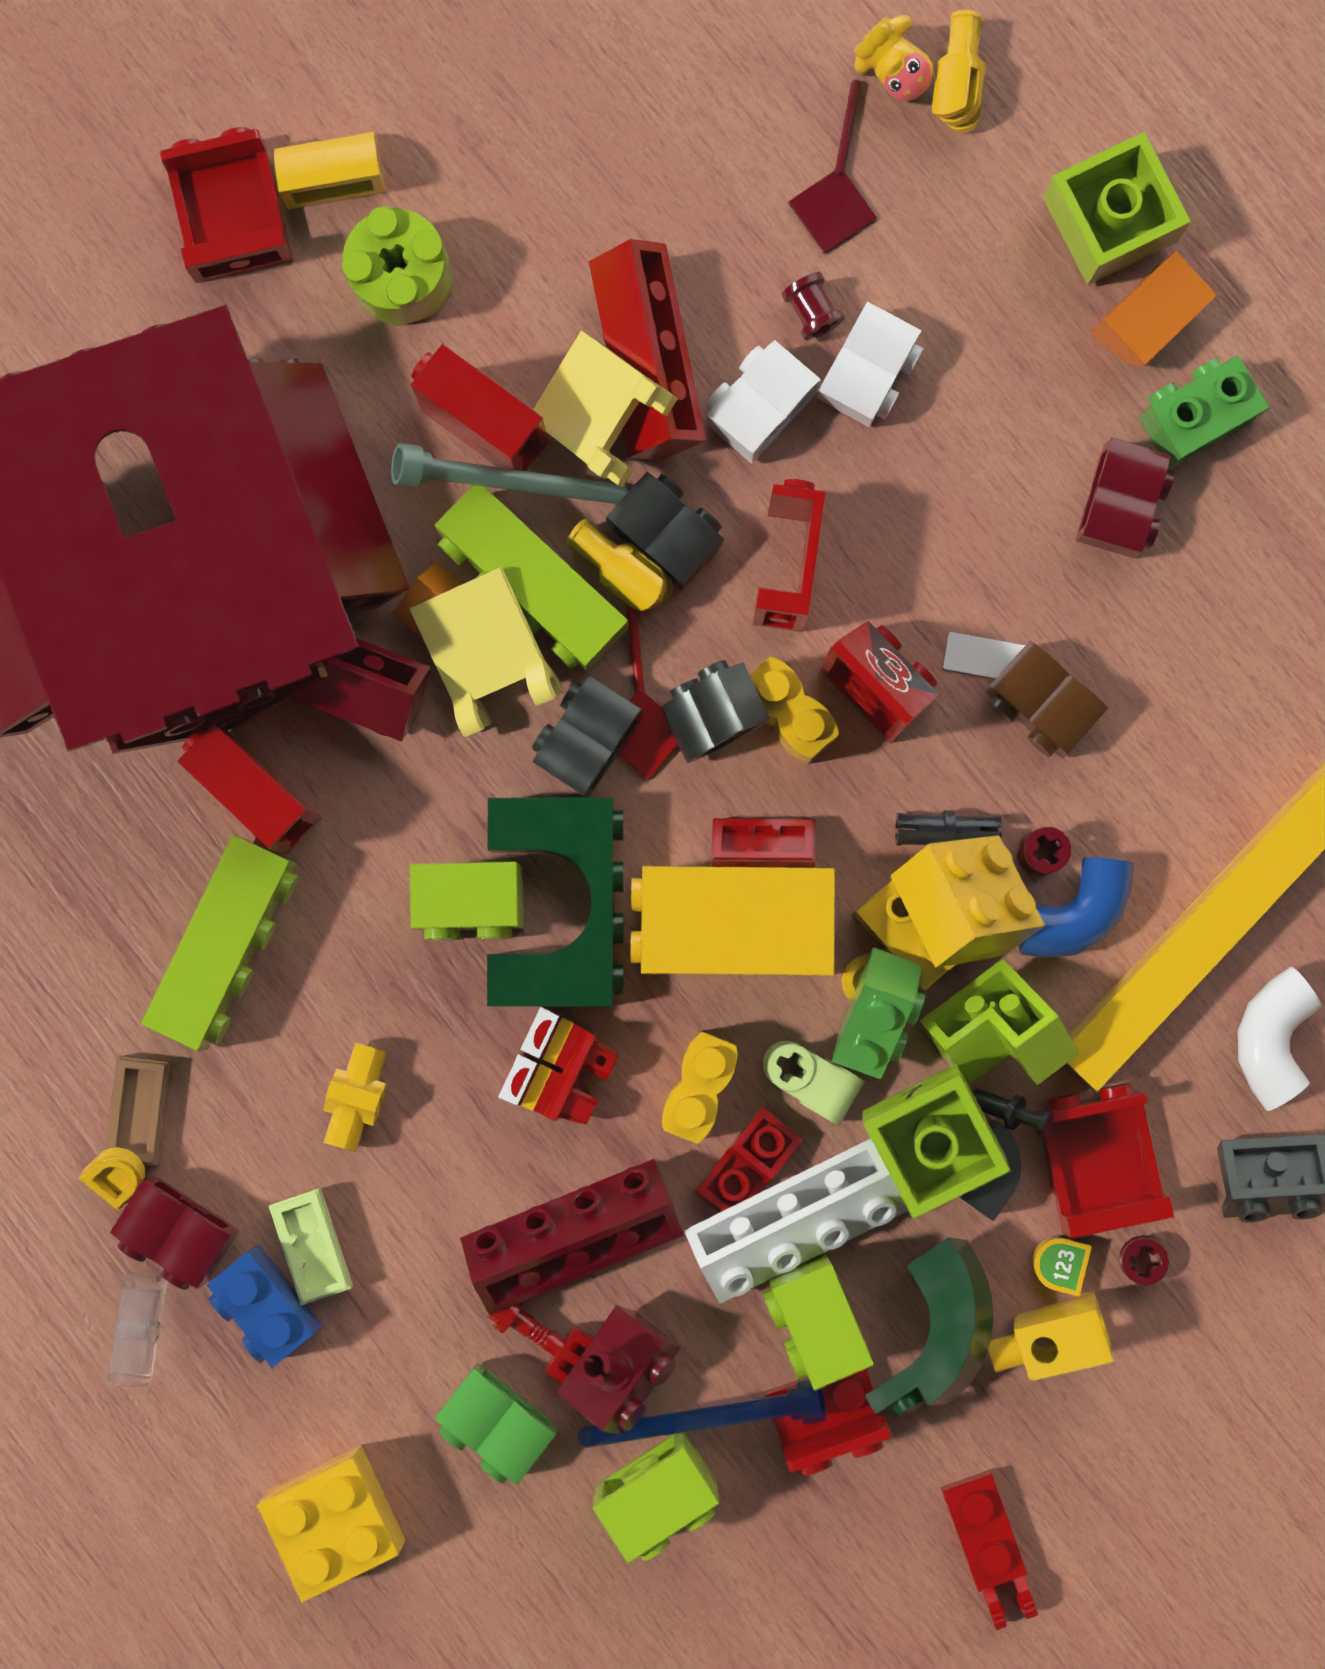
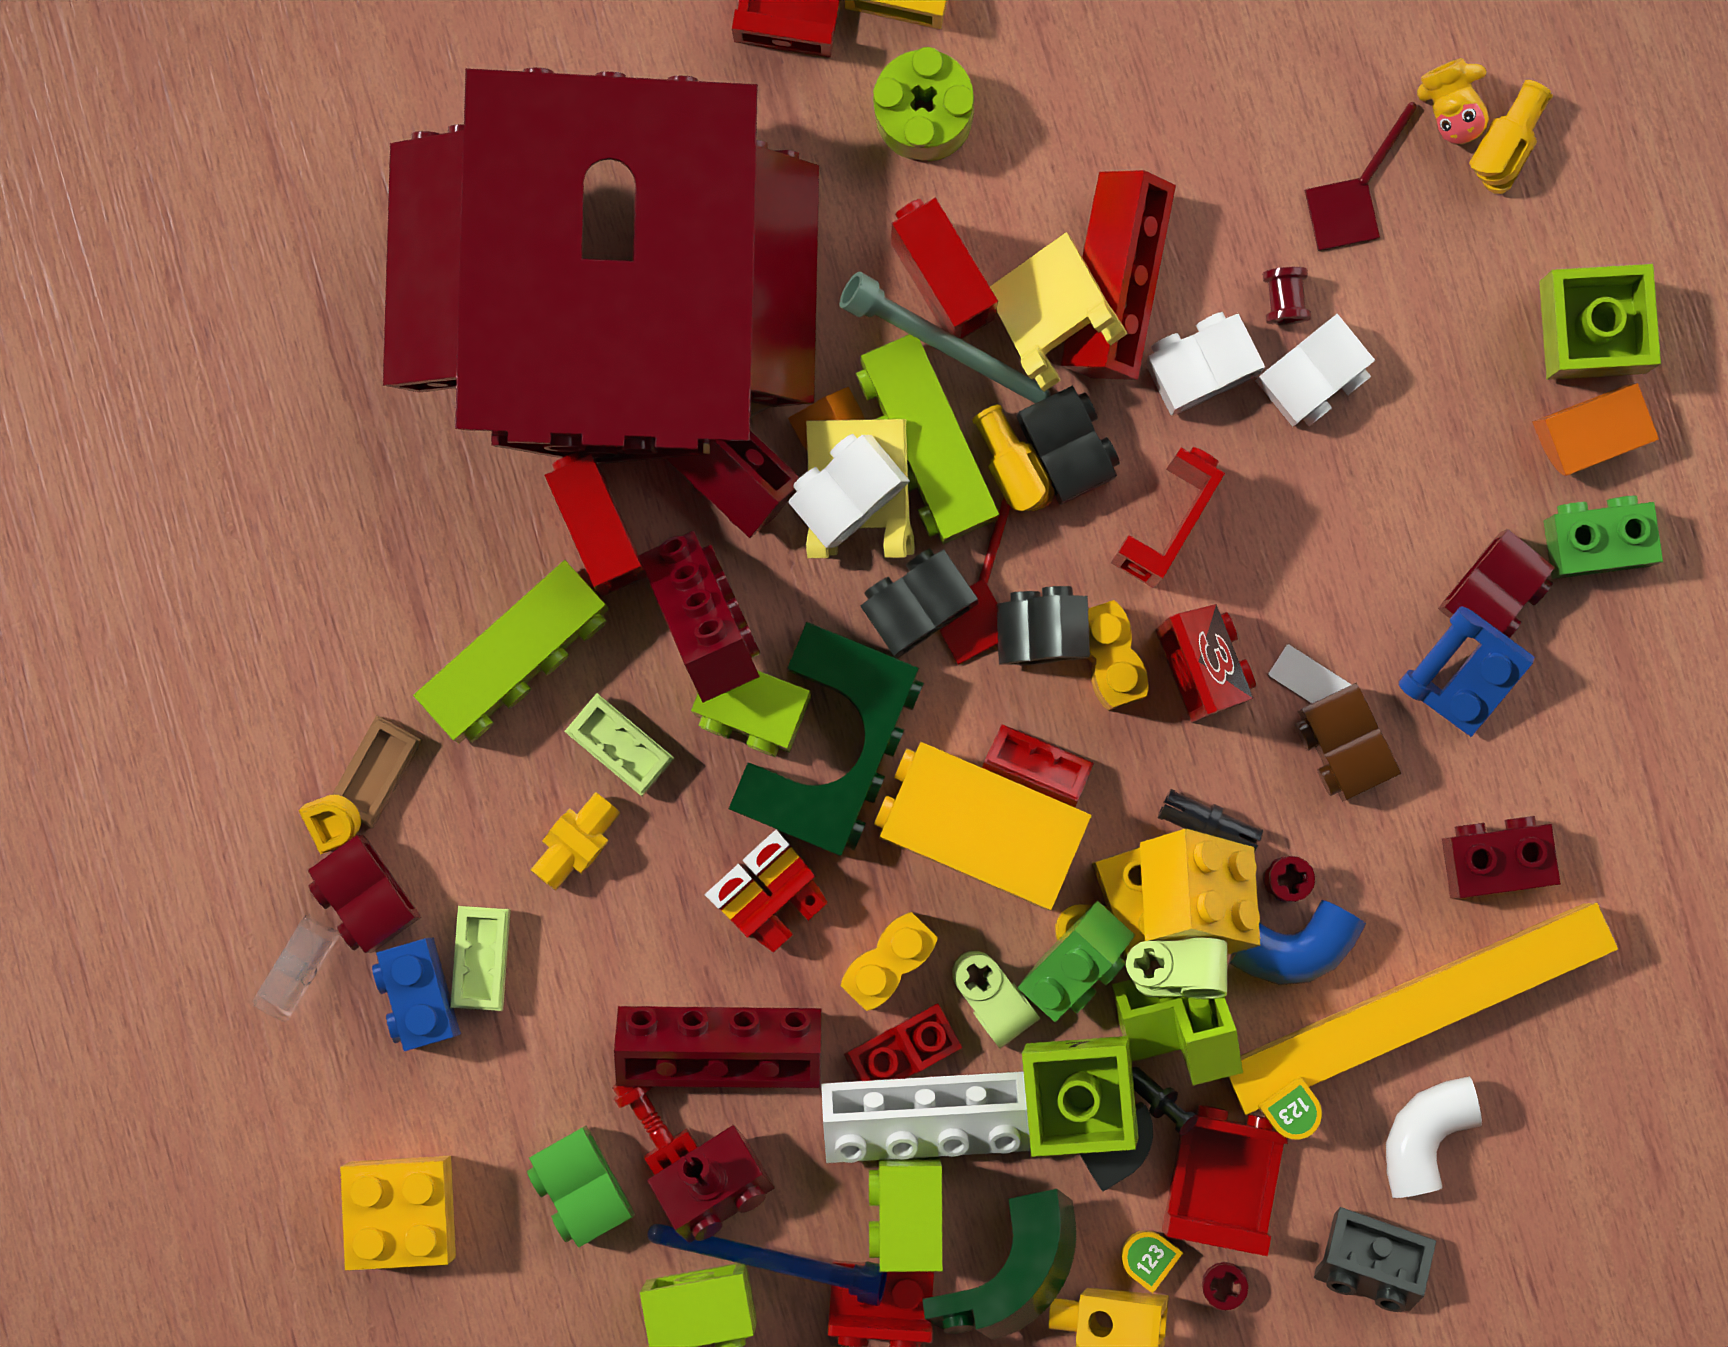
camera: 20 degrees right, 0 degrees up
none -> yellowish green plate [564,693,675,797]
none -> dark red brick [639,530,761,703]
none -> white brick [788,434,910,548]
none -> yellowish green piece [1126,938,1227,999]
none -> tile [1258,1076,1322,1140]
none -> blue plate [1399,606,1535,737]
none -> dark red brick [1442,816,1561,898]

